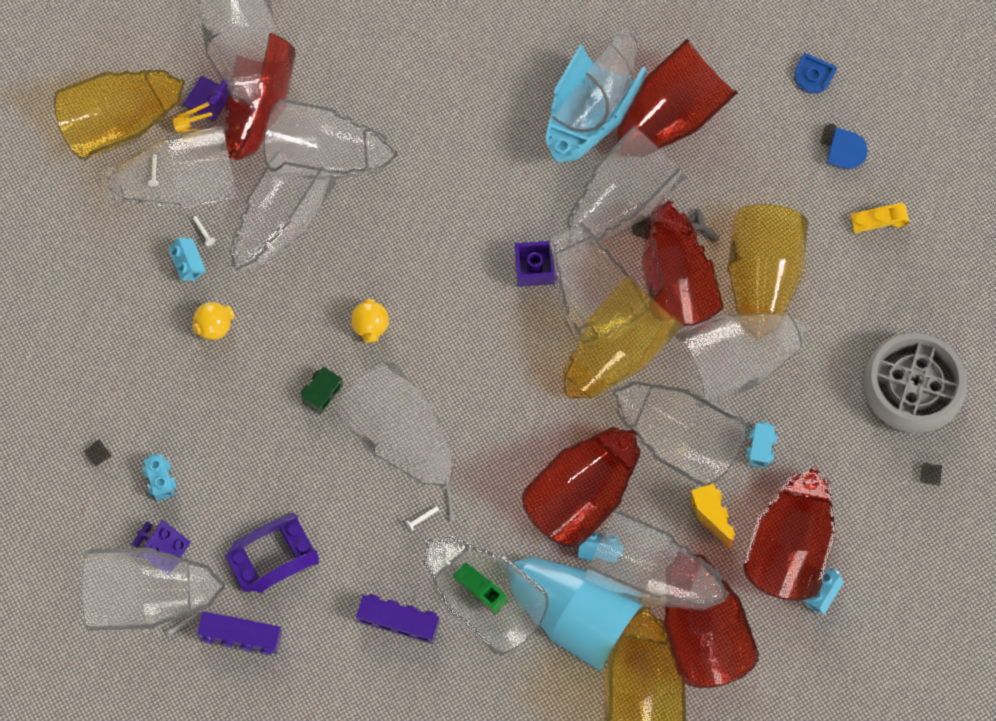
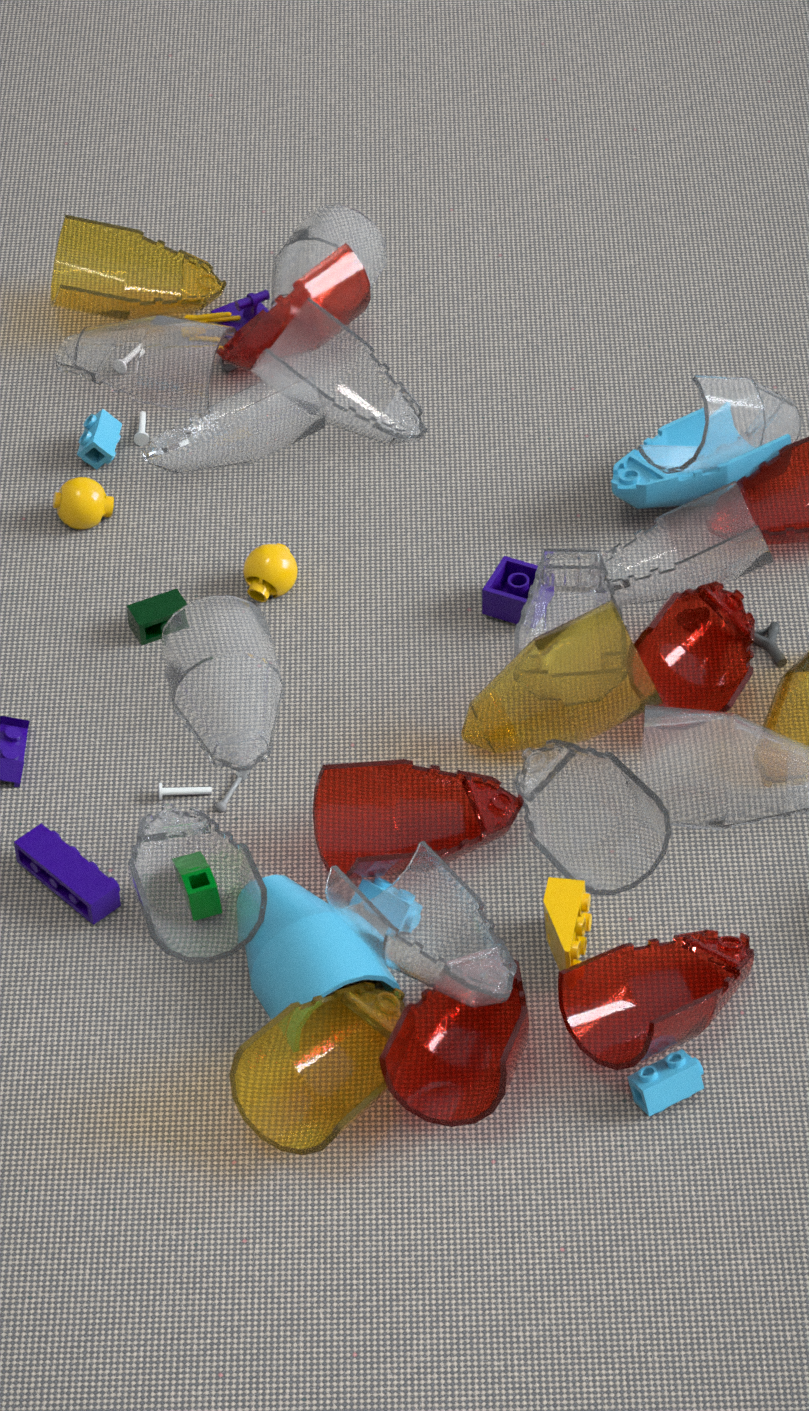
camera: 30 degrees right, 25 degrees down
medium azure brick [745,422,778,469] -> none

